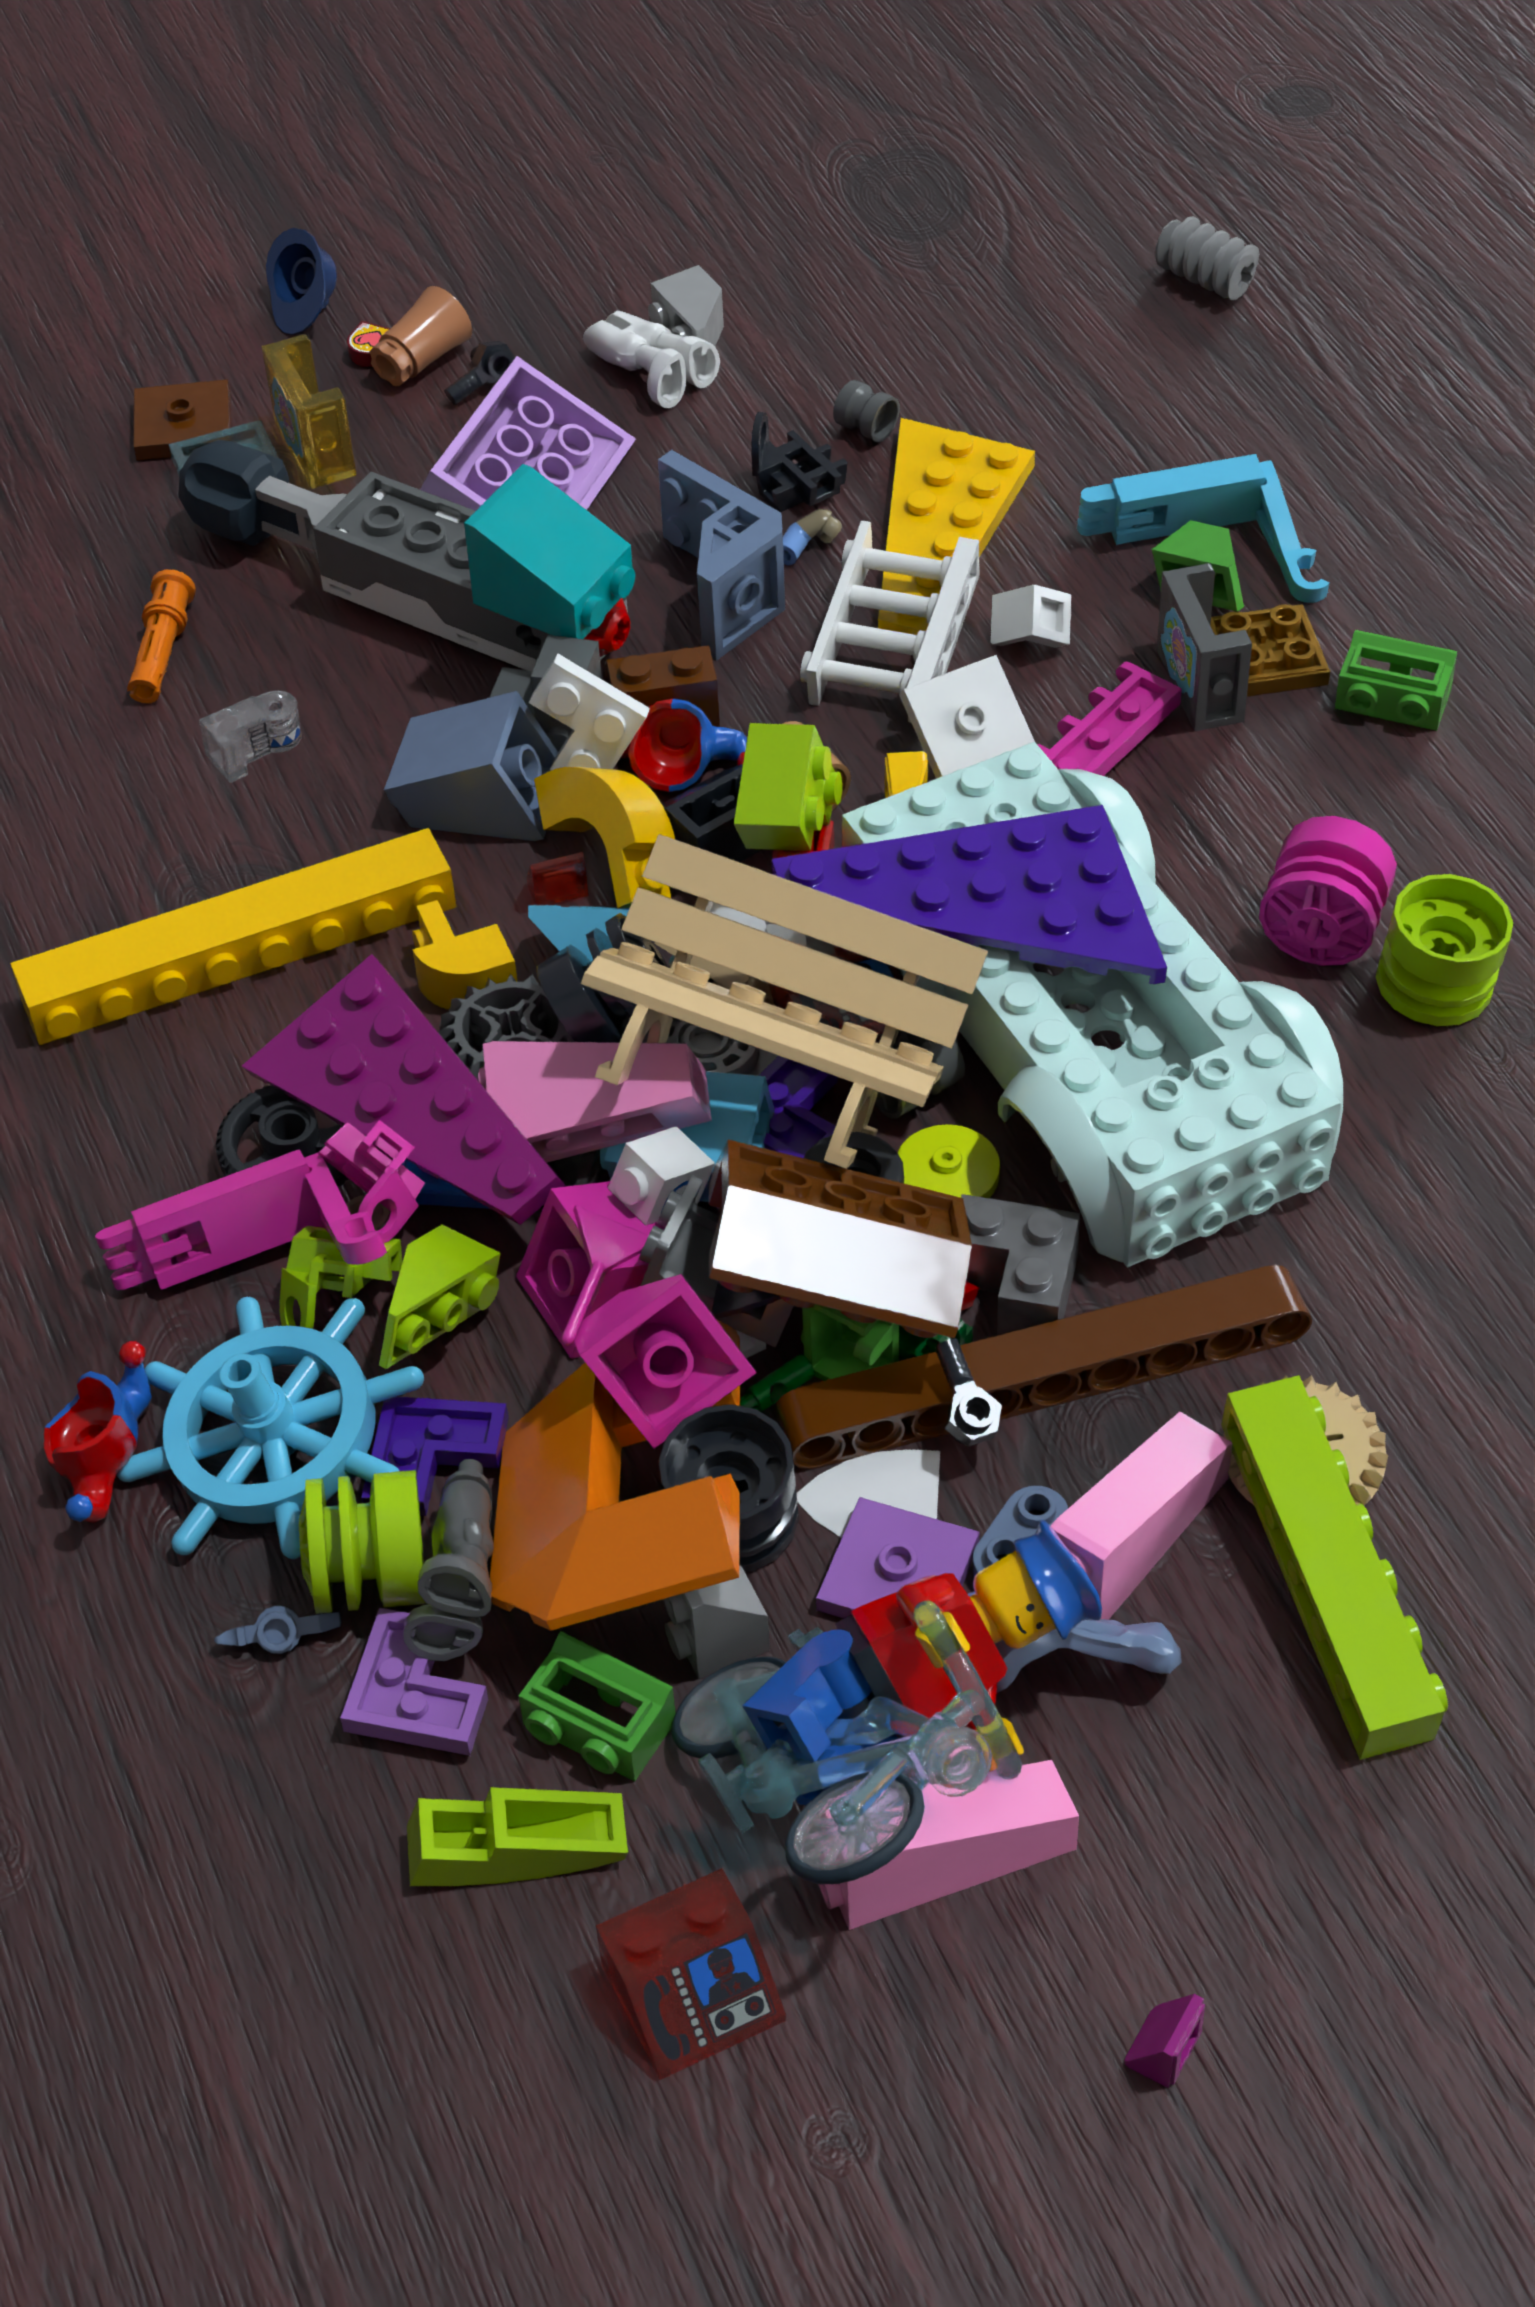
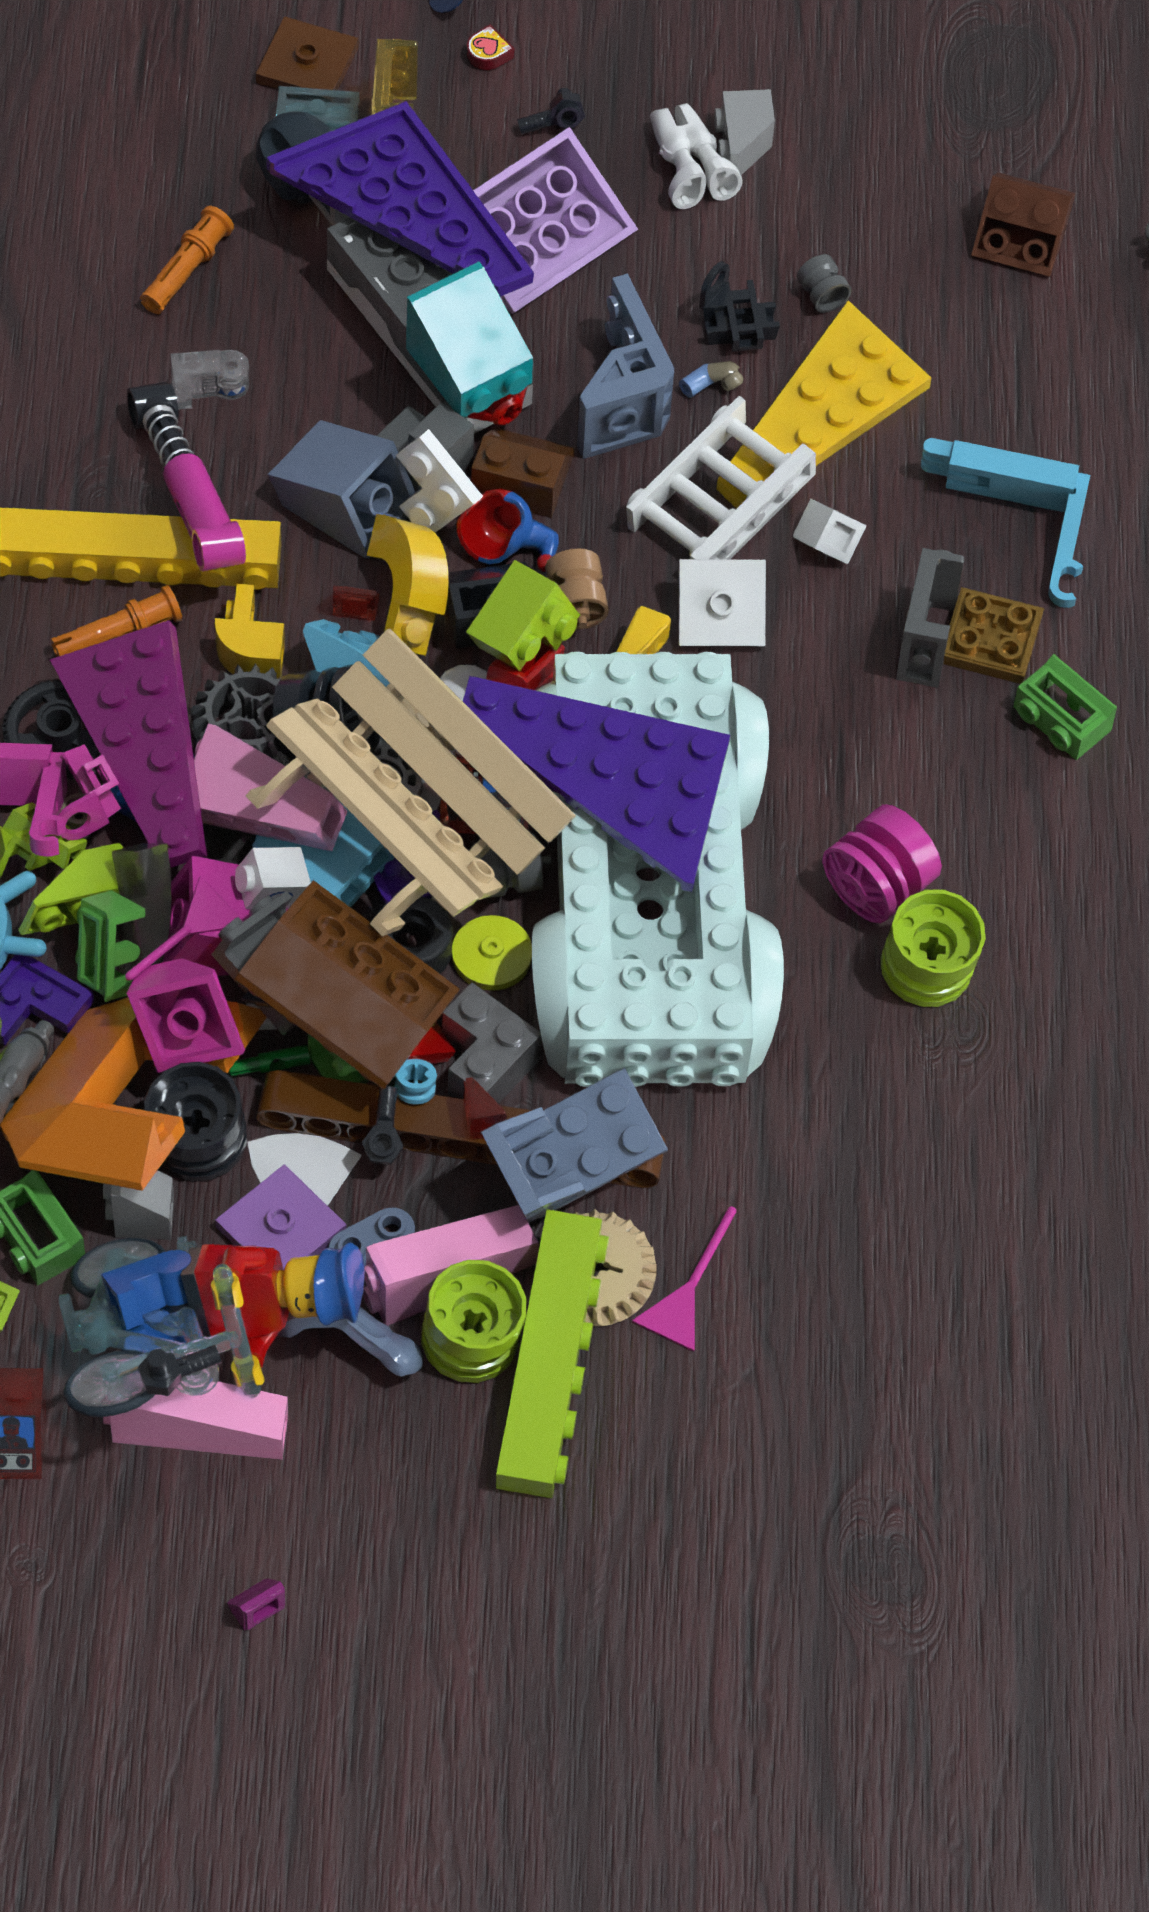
camera: 20 degrees right, 10 degrees up
nougat plant [369,286,472,386] -> none
dark pink hinge [1037,662,1182,776] -> none
bright green slope [1152,520,1244,612] -> none
none -> orange pin [50,585,182,657]
none -> bright green window [75,890,145,1002]
none -> clear smoke slope [112,843,171,975]
none -> dark pink piece [126,381,246,571]
none -> black piece [138,1345,222,1396]
none -> dark purple wing [266,101,534,297]
none -> medium azure bush [395,1059,437,1104]
none -> lime wheel [421,1259,526,1383]
none -> clear red slope [463,1077,507,1140]
none -> sand blue bracket [481,1068,668,1223]
none -> dark pink piece [632,1206,736,1352]
none -> copper slope [971,172,1076,276]

